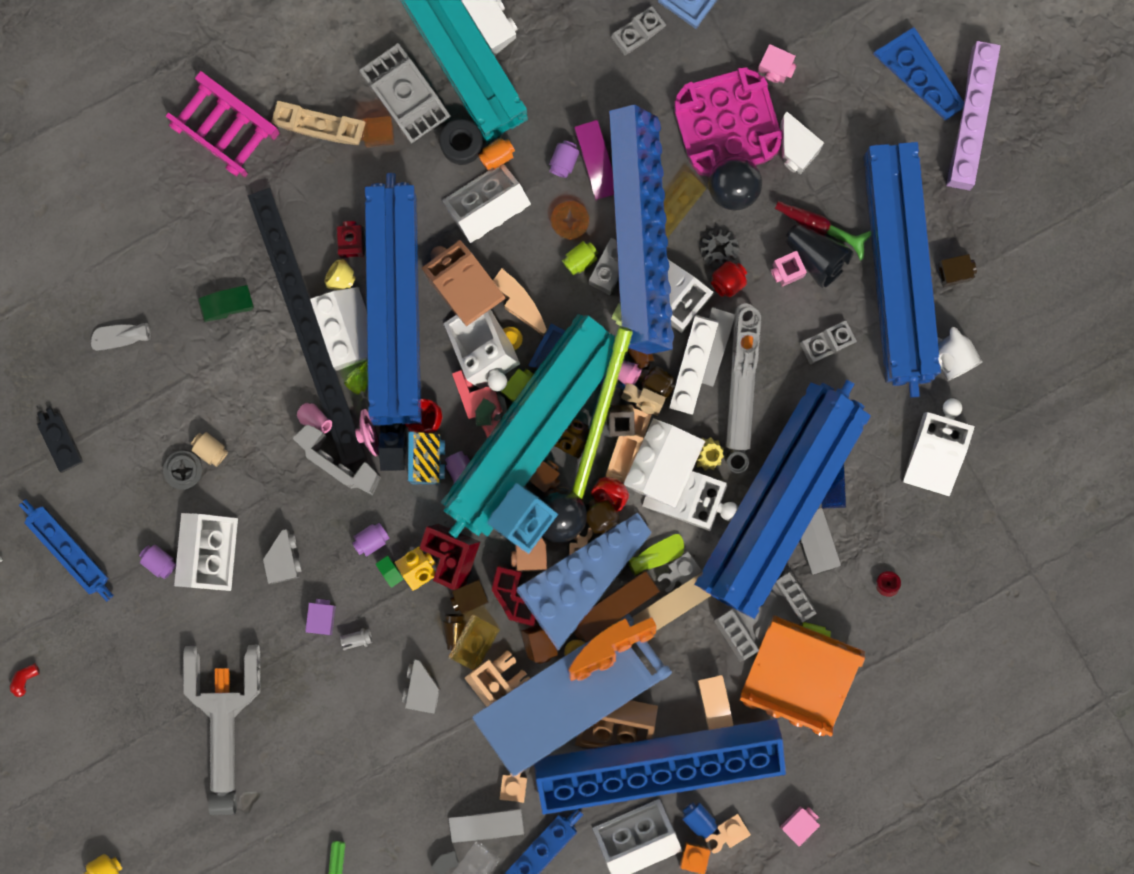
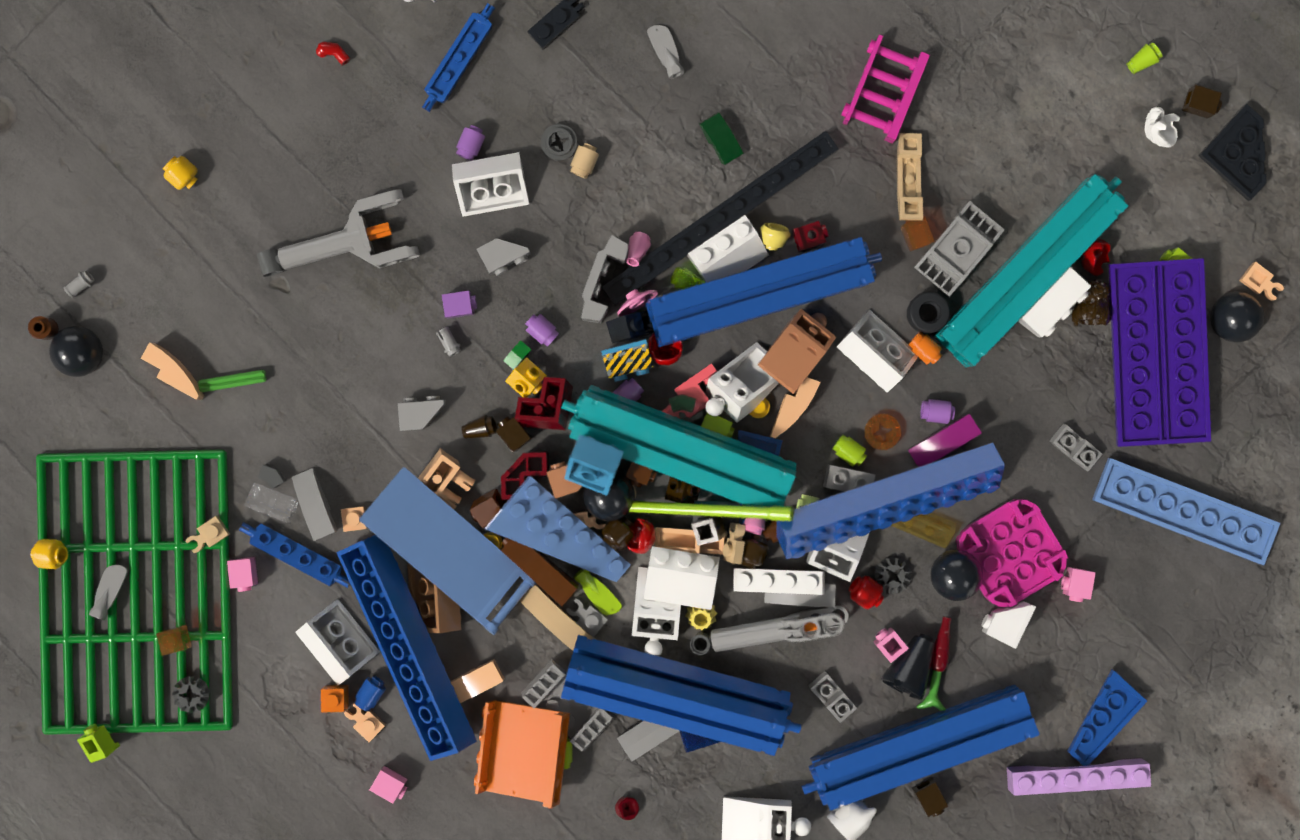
camera: 75 degrees right, 5 degrees up
clear yellow slope [448,614,500,670] -> none
orange slope [569,617,656,681] -> none

